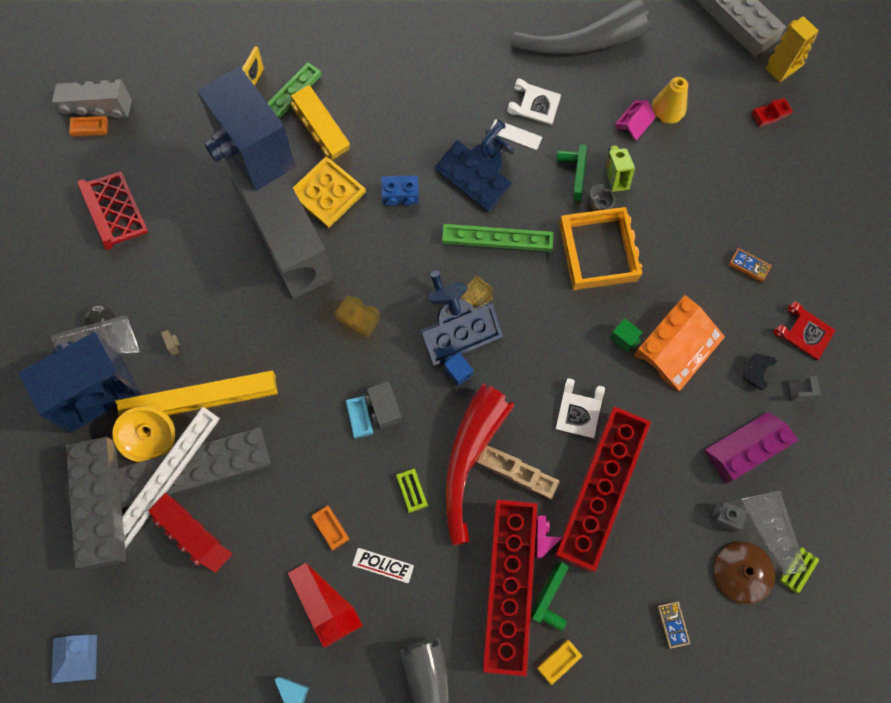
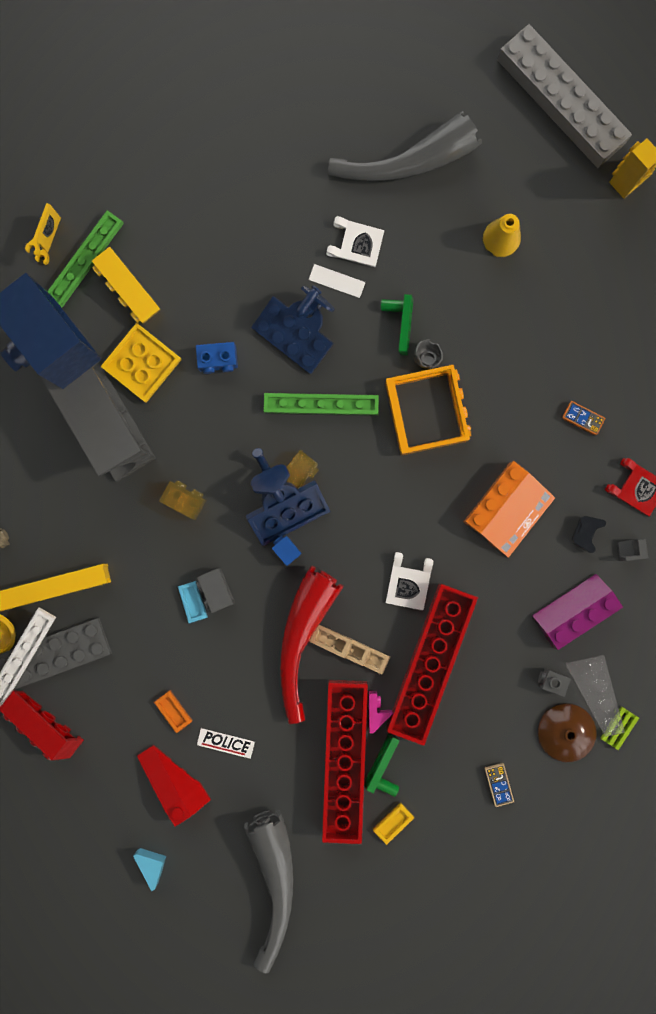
camera: 10 degrees right, 15 degrees up
lime tile [396,468,428,513] -> none
lime torso [606,146,635,192] -> none
green brick [609,318,643,352] -> none
dark pink panel [615,100,656,140] -> none
red slope [751,98,793,127] -> none

